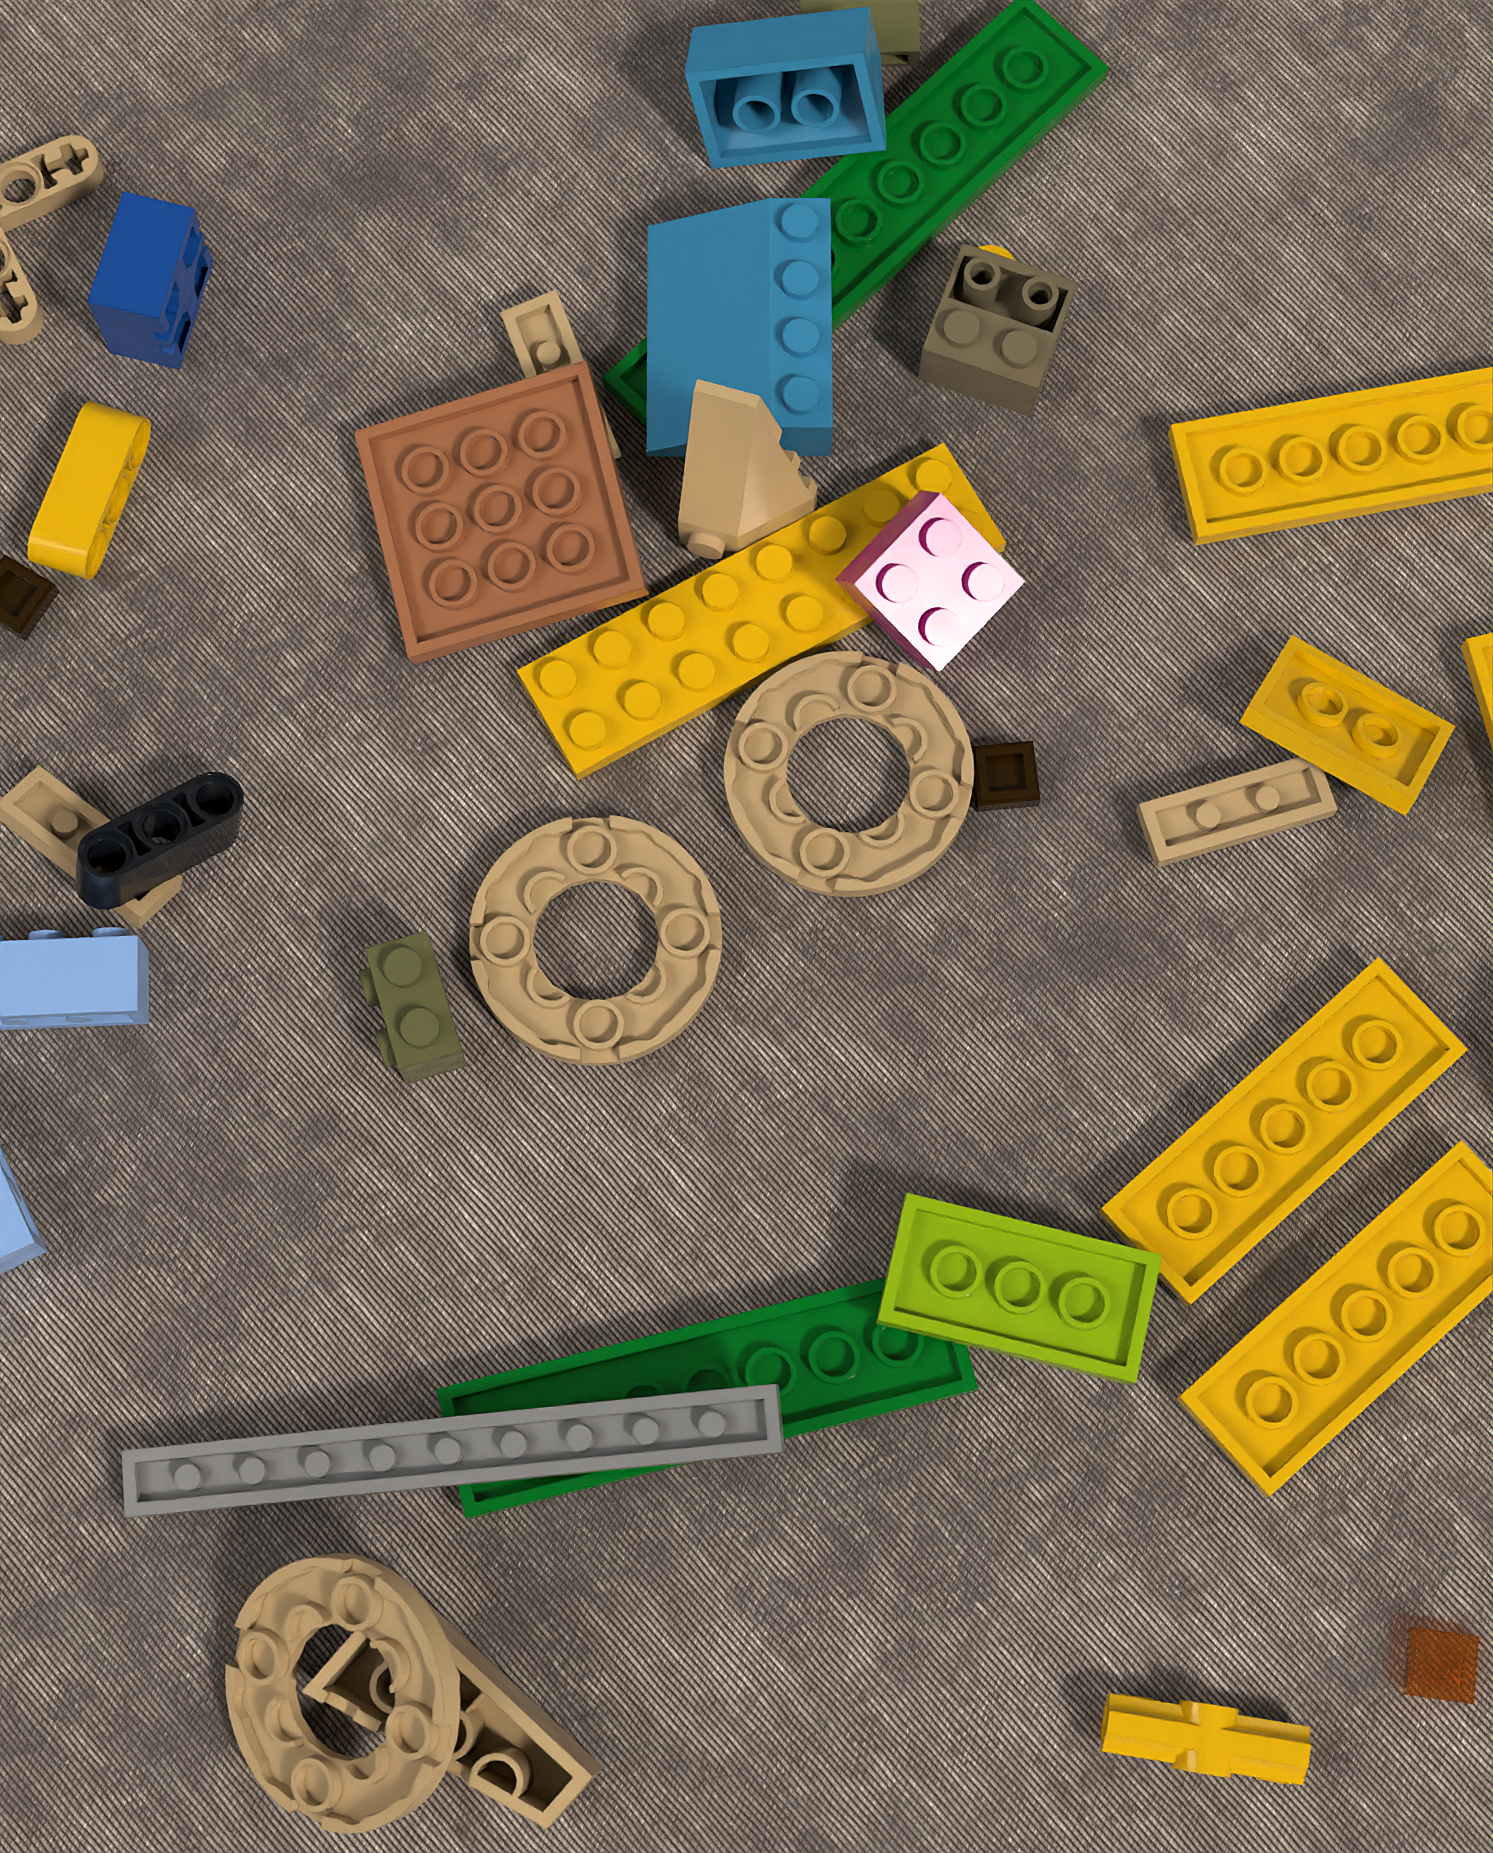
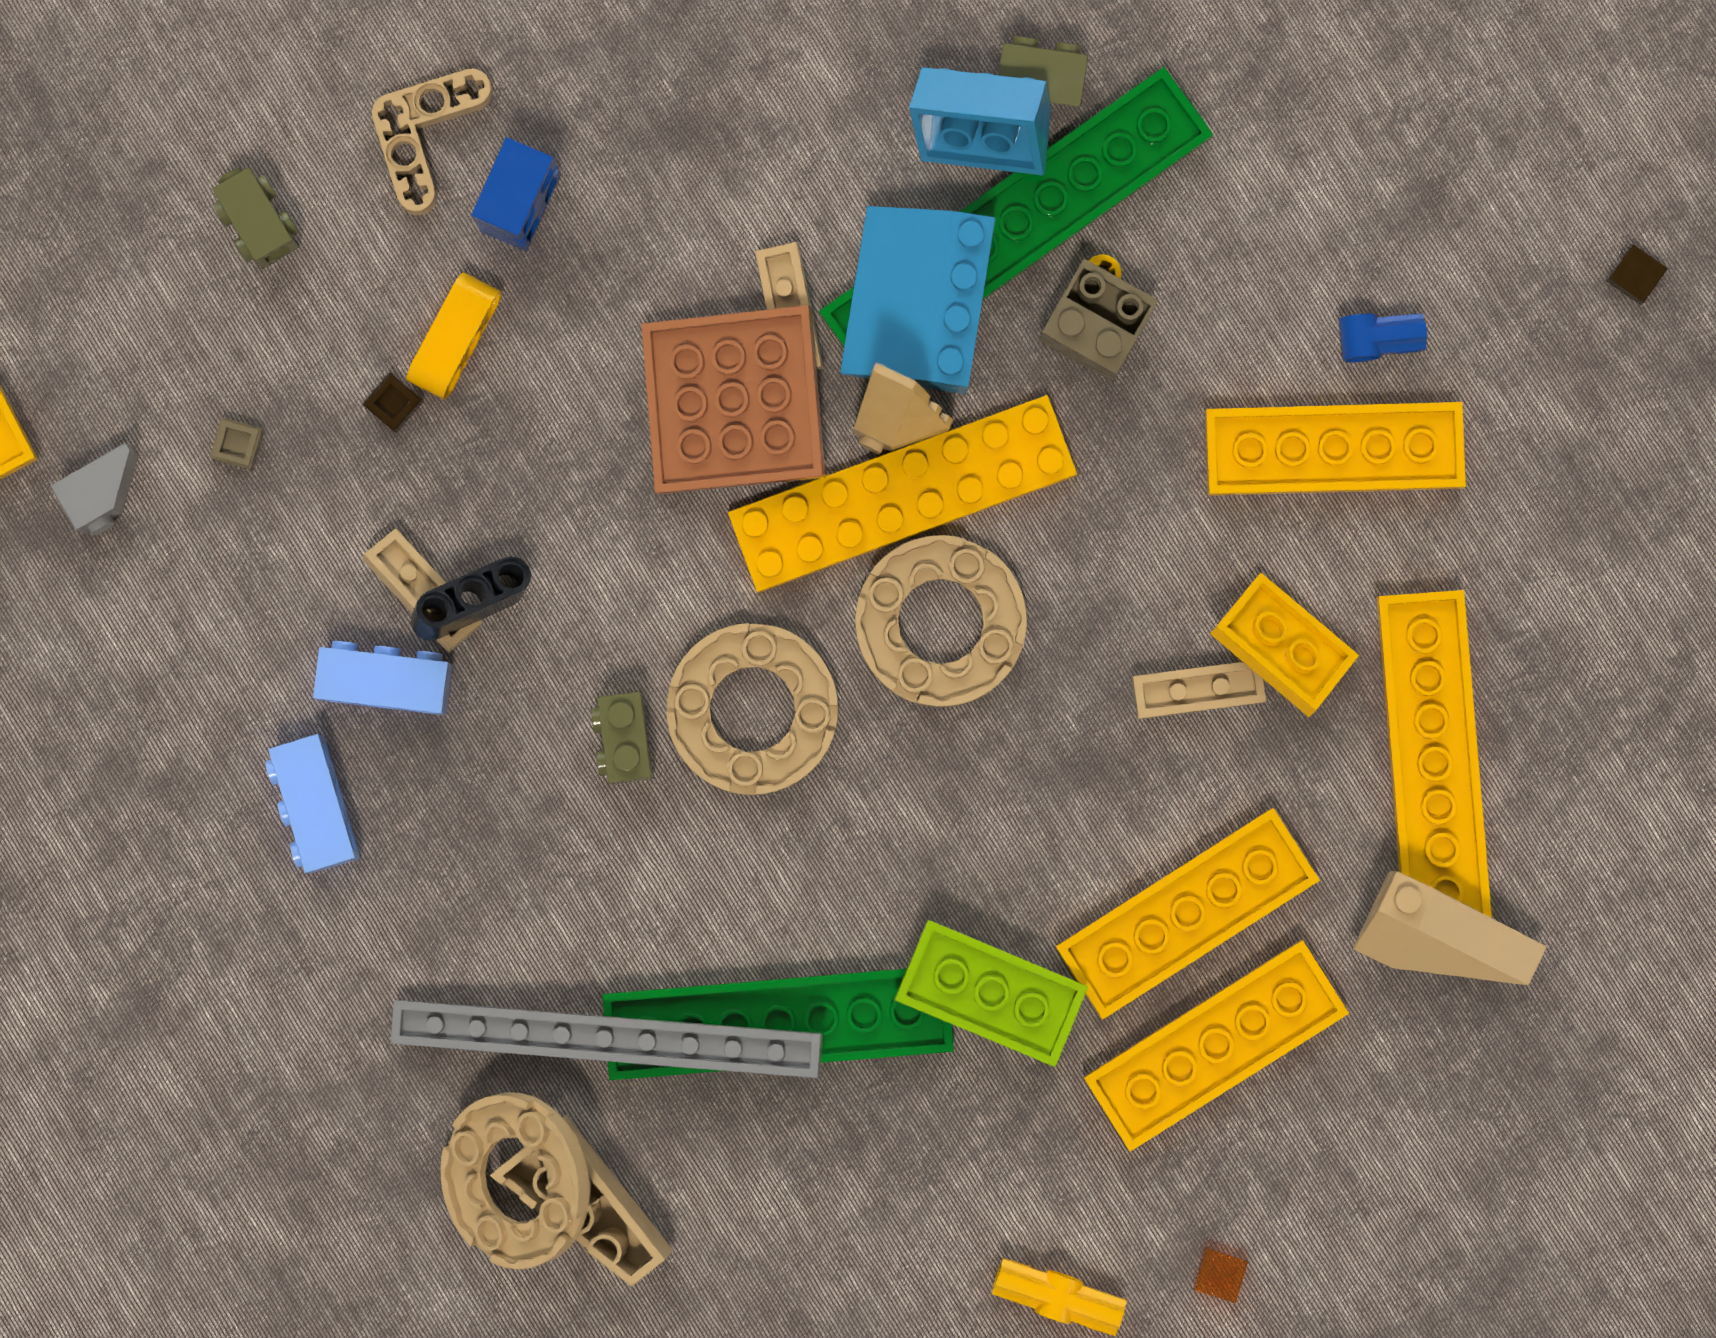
camera: 10 degrees right, 10 degrees up
brick [835,490,1025,672] -> none
dark brown tile [971,741,1041,812] -> none
none -> blue piece [1339,313,1427,363]

